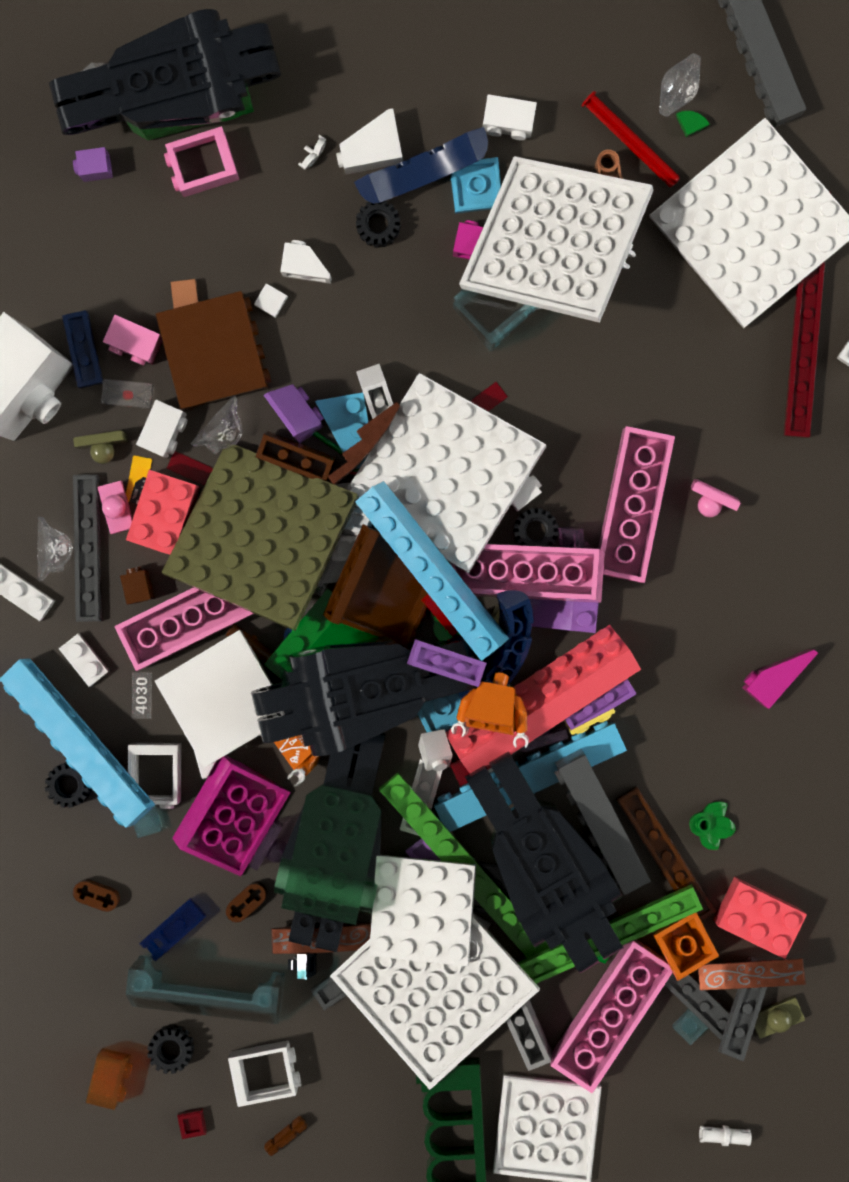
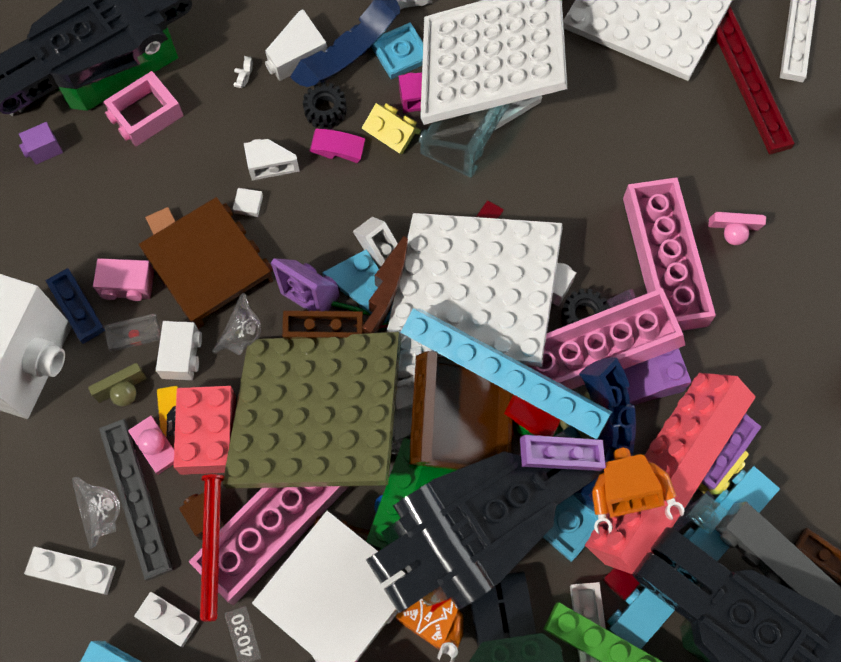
camera: 25 degrees left, 20 degrees down
dark red sticker [167,451,213,486] -> none
white brick [418,729,452,771] -> none
none -> red axle [200,474,224,622]
none -> dark pink slope [310,129,365,163]
none -> light yellow bracket [362,103,421,154]
none -> clear light blue plate [687,493,729,535]

